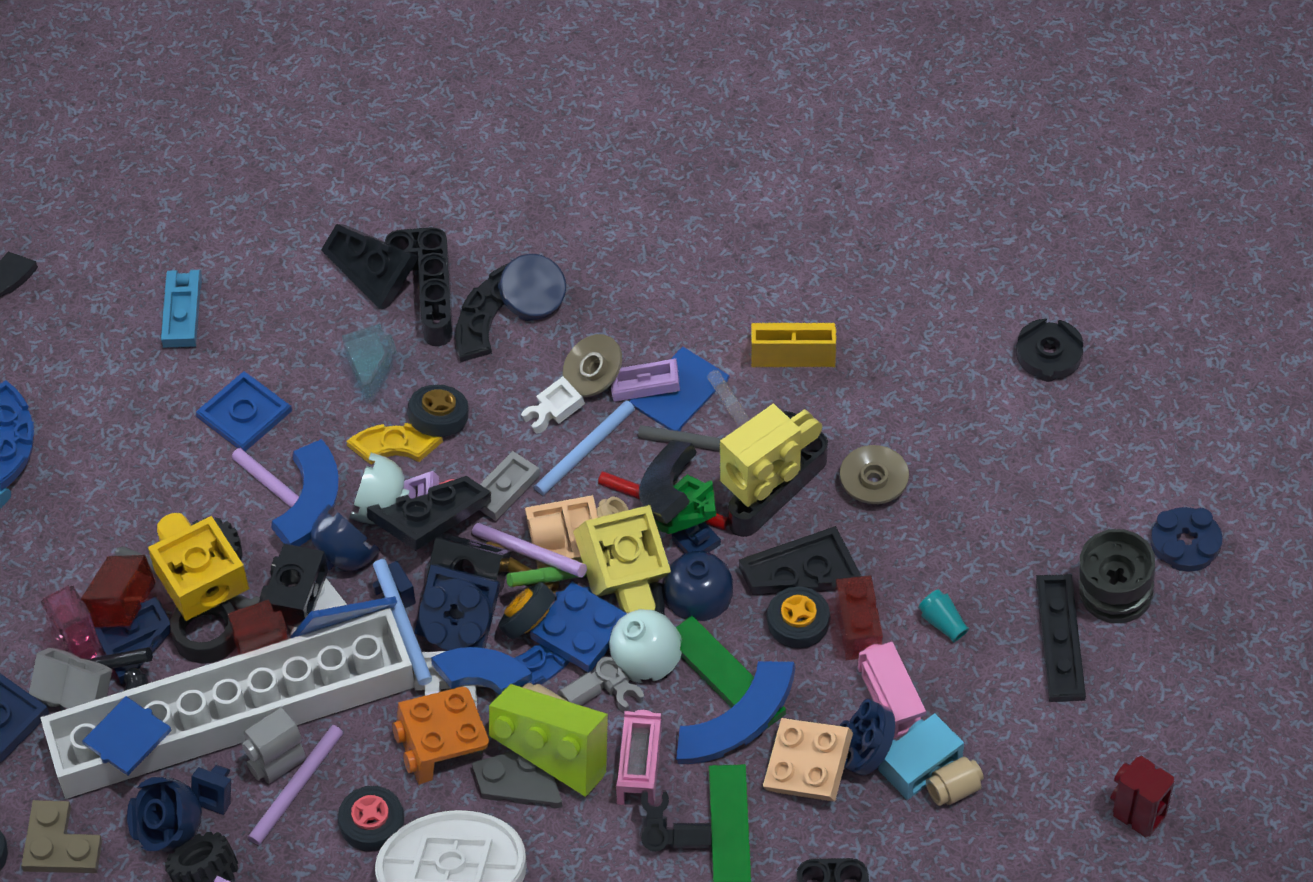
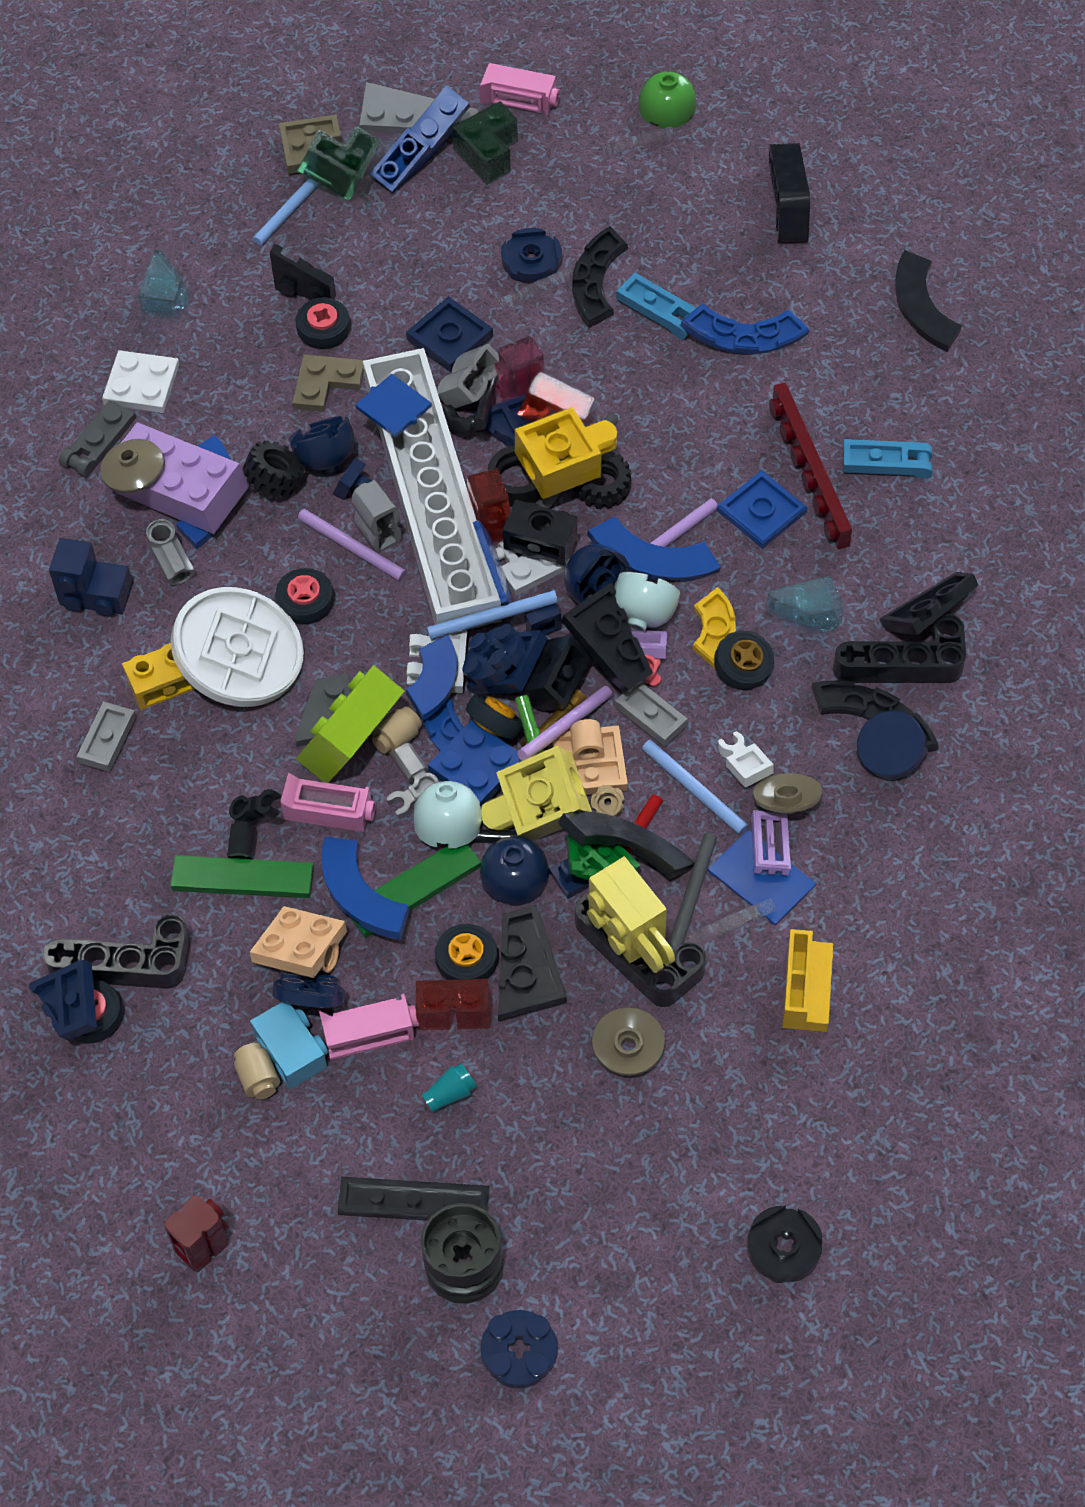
camera: 95 degrees right, 5 degrees up
orange bracket [392,687,489,785] -> none
none -> dark red plate [769,382,852,550]

